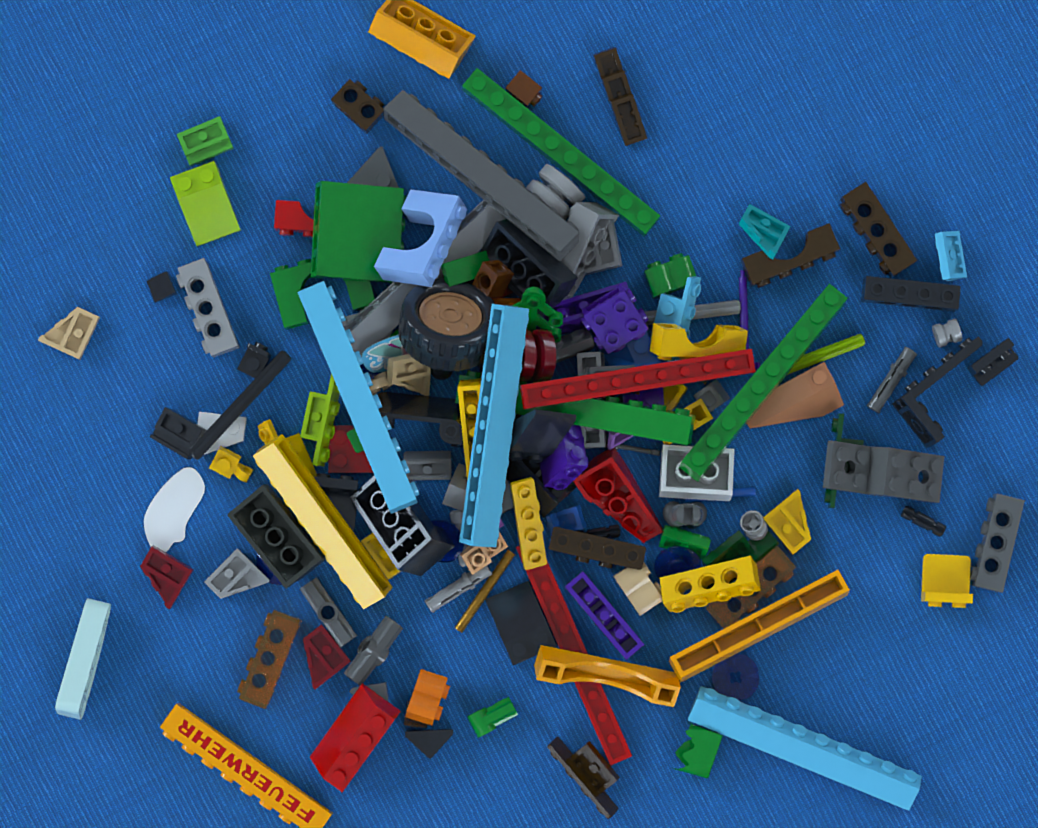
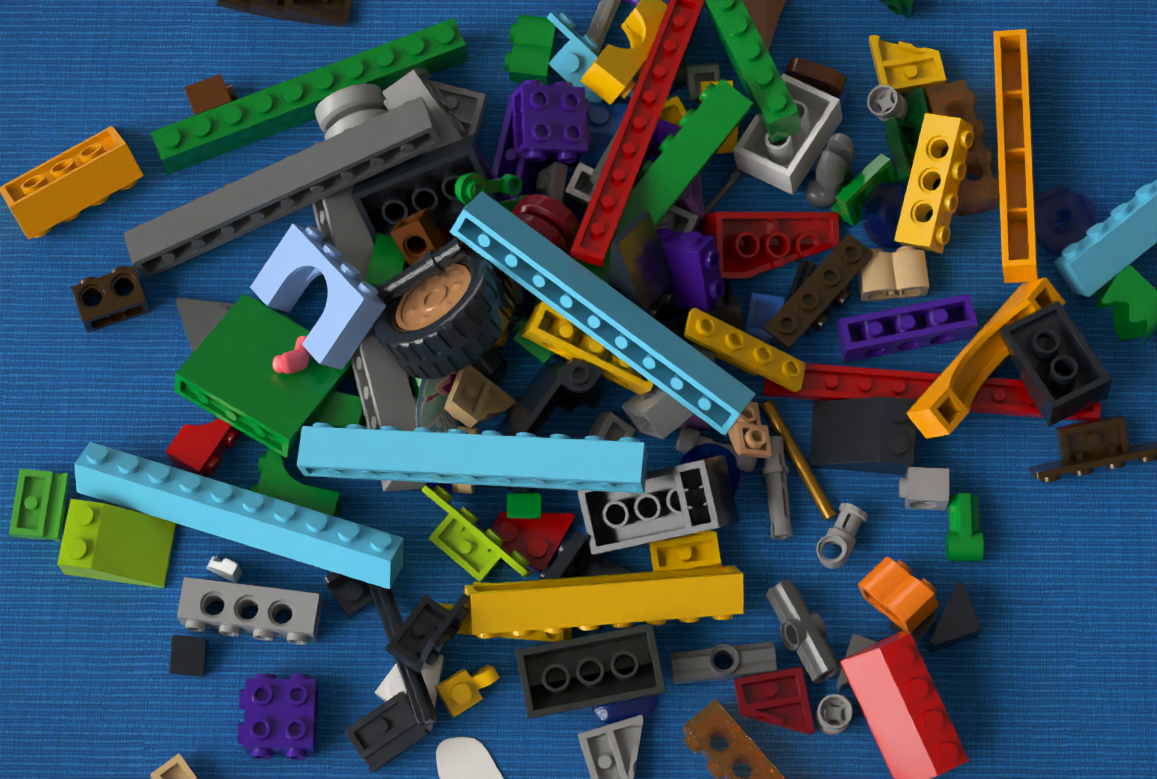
camera: 60 degrees left, 15 degrees down
none -> medium azure brick [74,442,404,589]
none -> white tile [206,556,242,583]
none -> dark purple brick [237,673,319,760]
none -> coral arm [272,336,310,374]
none -> black pin [376,237,470,305]
none -> black bracket [385,593,470,673]
none -> reddish brown beam [784,57,847,97]
none -> light grey wheel [815,694,852,735]
none -> light grey connector [816,503,868,569]
none -> light grey brick [899,467,949,511]
none -> black slope [1000,301,1112,427]

